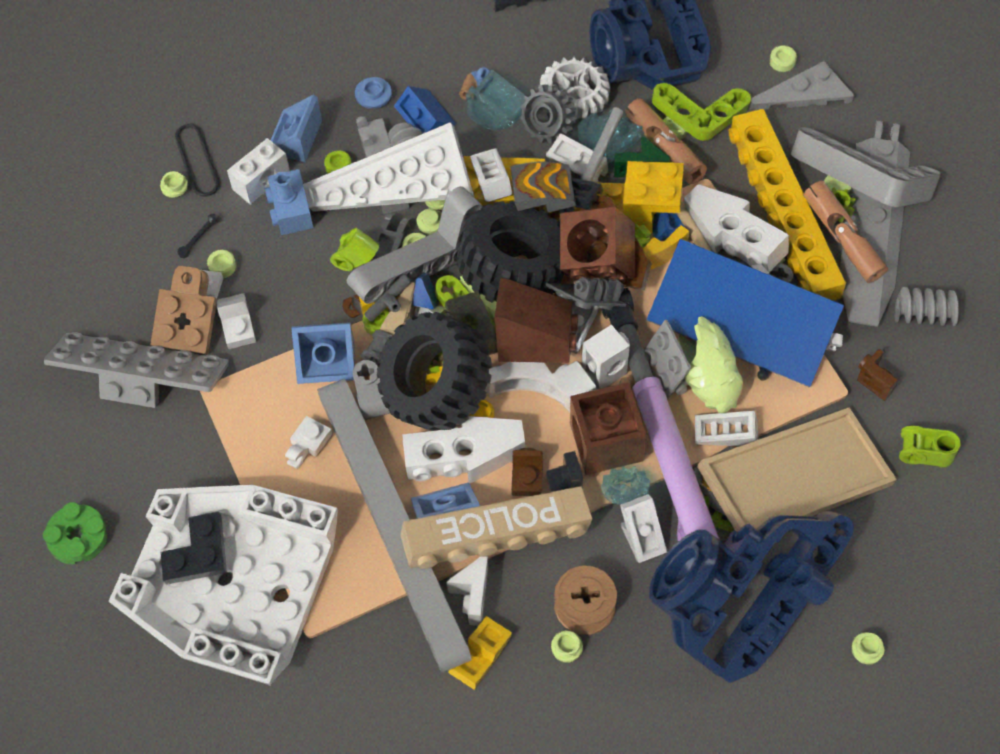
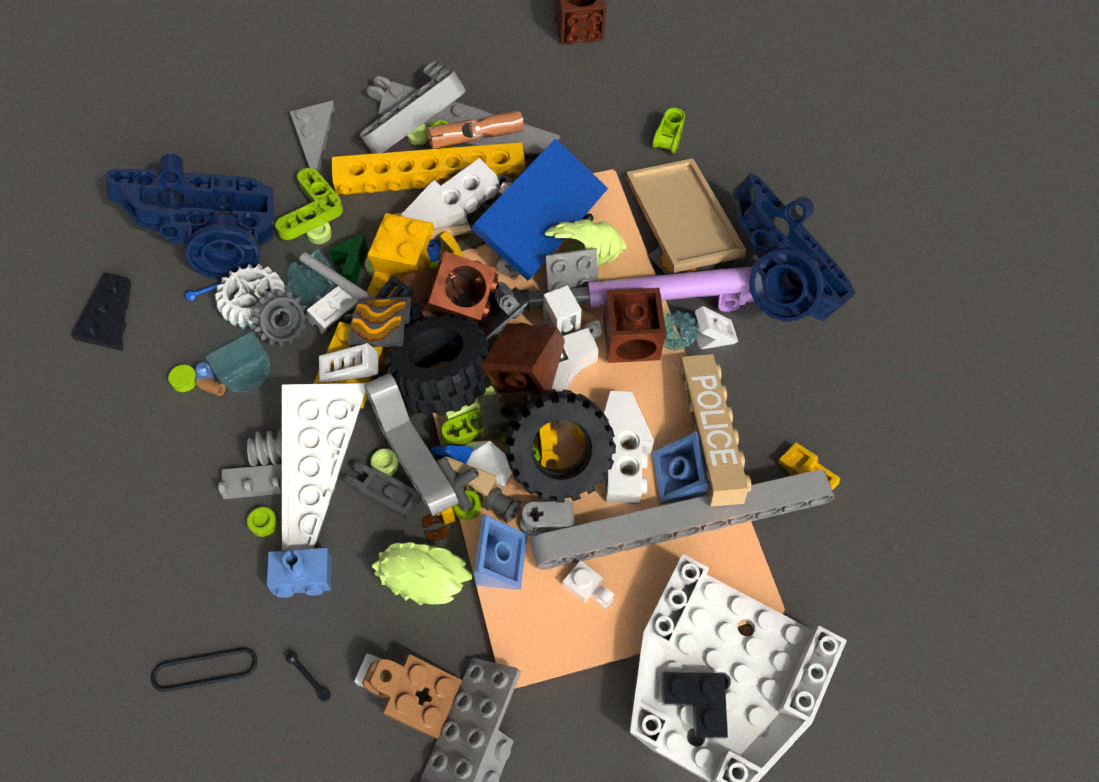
camera: 85 degrees left, 0 degrees up
yellowish green plate [160,171,188,198] -> none
yellowish green tile [207,250,236,278] -> none
white slope [217,293,256,349] -> none
white brick [227,138,290,205] -> none
medium blue slope [270,94,322,162] -> none
lime piece [330,227,379,271] -> none
medium blue piece [355,77,392,109] -> none
blue panel [394,86,456,134] -> none
yellowish green plate [417,209,442,235] -> none
white slope [447,556,488,626] -> none
reddish brown bracket [511,448,543,496] -> none
black bracket [546,451,583,492] -> none
yellowish green plate [551,631,583,662] -> none
medium nougat piece [554,566,617,635] -> none
nougat piece [625,98,707,184] -> none
white slope [695,411,758,446] -> none
yellowish green tile [770,46,797,72] -> none
yellowish green plate [852,632,885,664] -> none
reddish brown bracket [857,349,898,401] -> none
light grey piece [894,287,959,327] -> none
none -> lime tile [168,365,197,392]
none -> blue hinge [185,277,229,301]
none -> yellowish green head [372,542,473,605]

